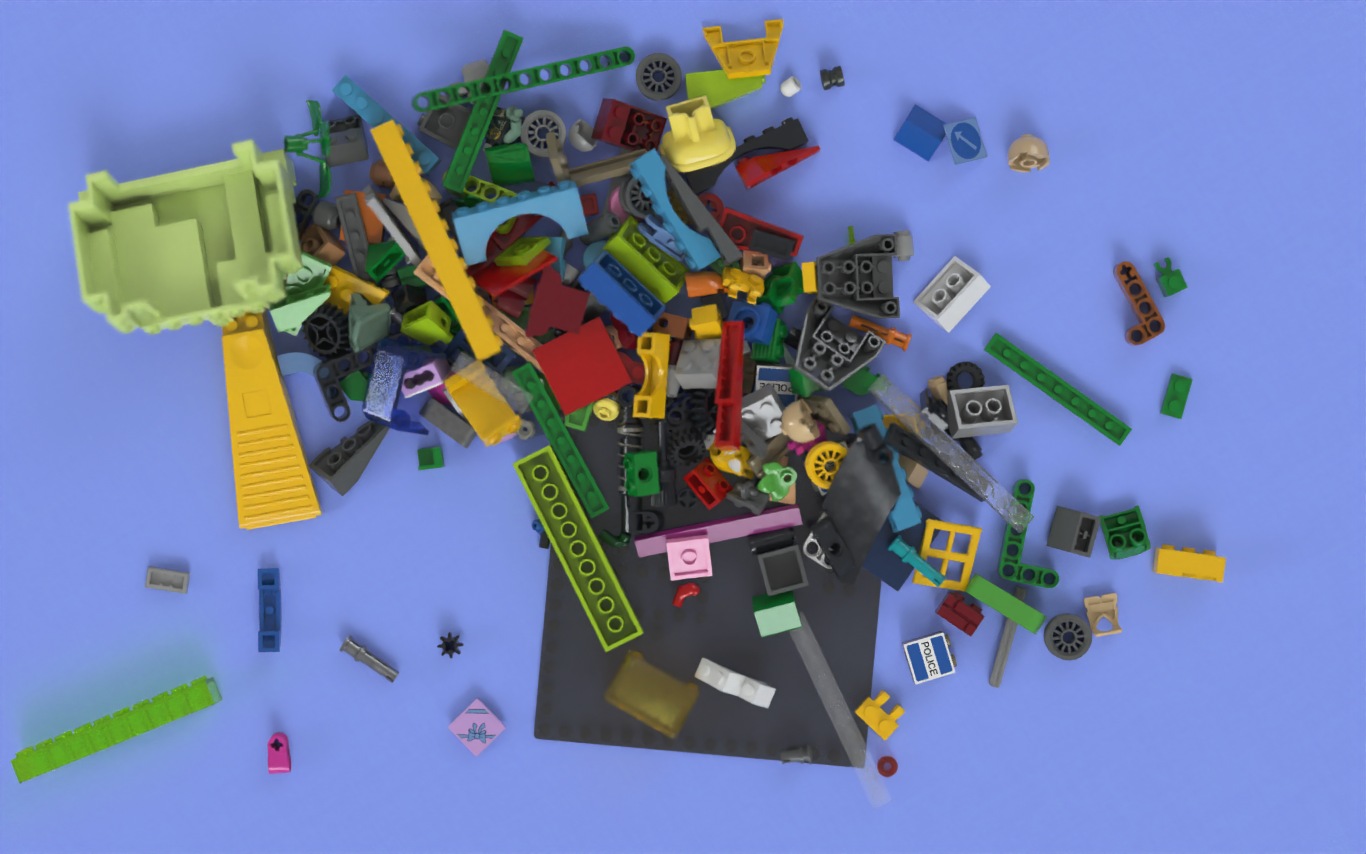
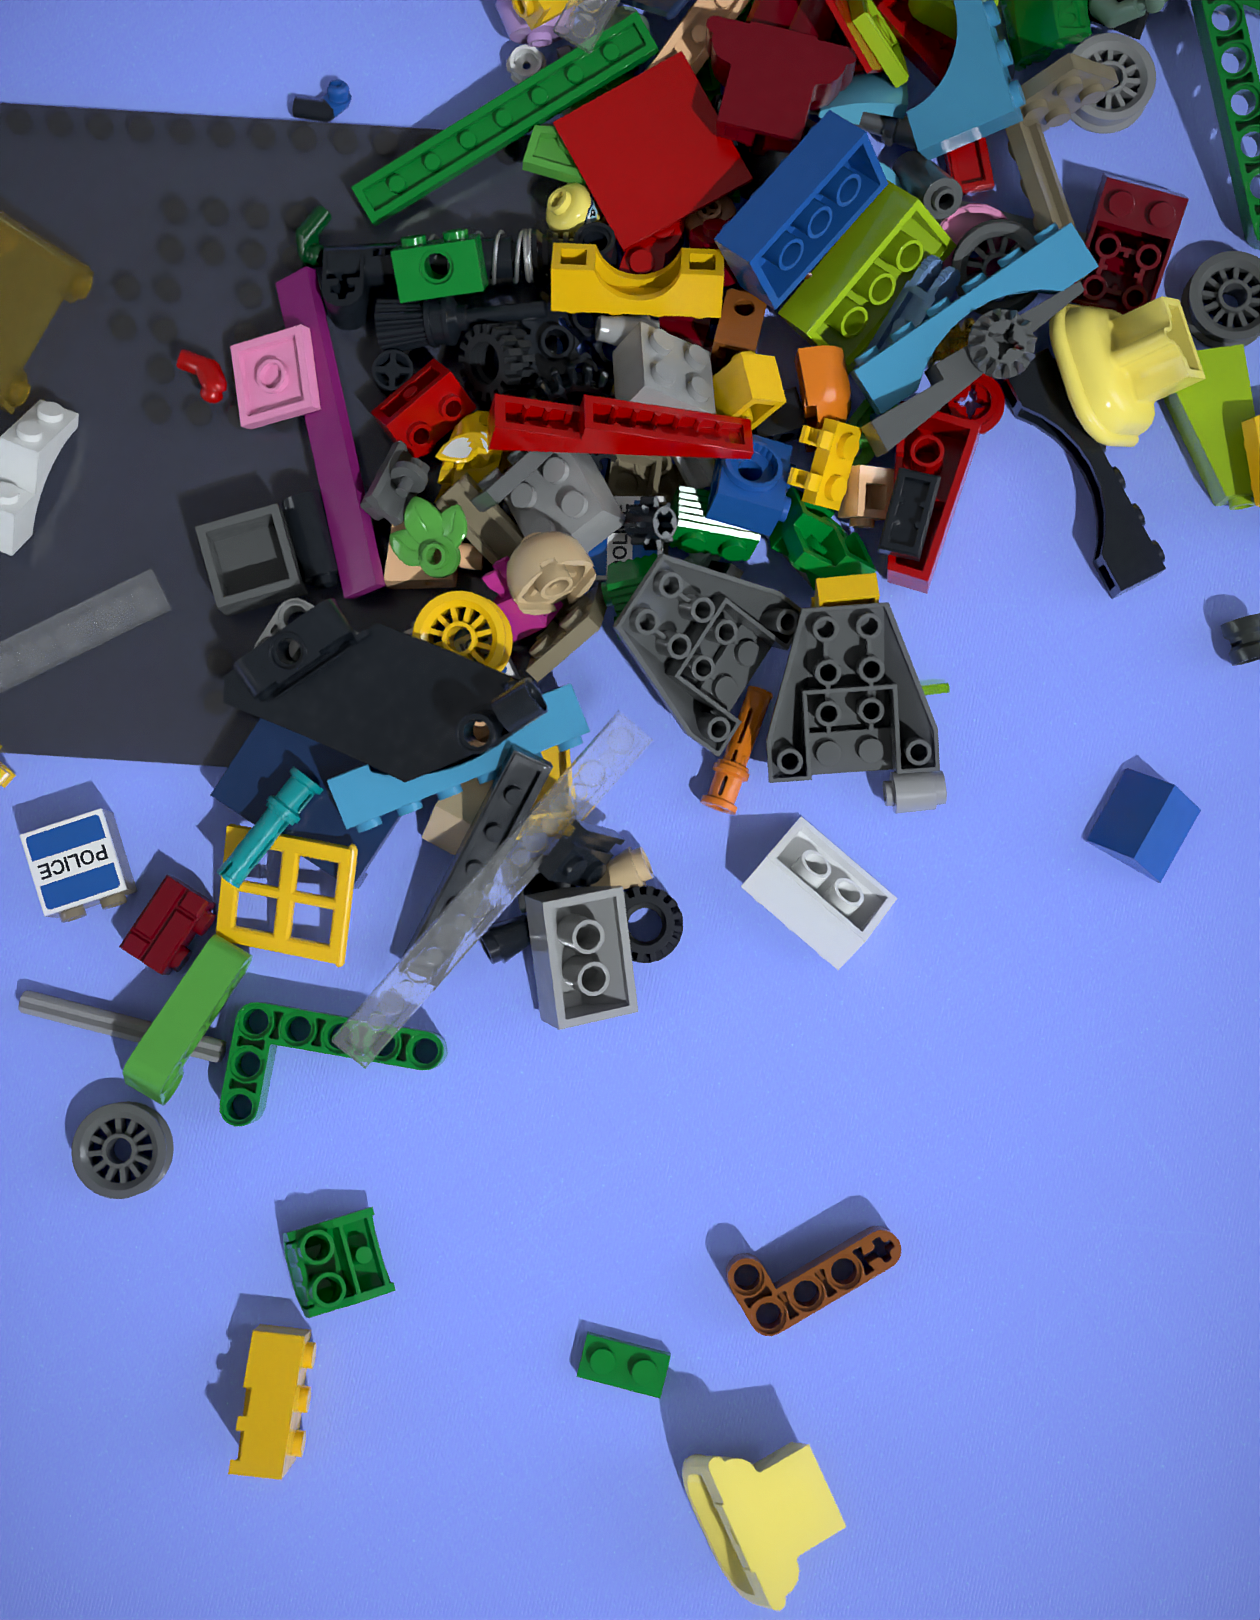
camera: 90 degrees right, 5 degrees down
lime brick [512,445,644,652] -> none
light grey hair [568,119,598,152] -> none
red wedge [735,146,821,191] -> none
slope [752,590,802,638] -> none
white piece [780,76,802,97] -> none
green slope [840,366,890,396] -> none
piece [943,117,987,165] -> none
green plate [983,333,1132,446] -> none
tan cylinder [1007,134,1050,172] -> none
dark grey slope [1046,506,1101,558] -> none
tan piece [1083,592,1122,637] -> none
green brick [1153,257,1188,297] -> none
none -> black gear [624,496,677,550]
none -> light yellow piece [682,1442,846,1611]
none -> dark grey gear [968,308,1038,379]

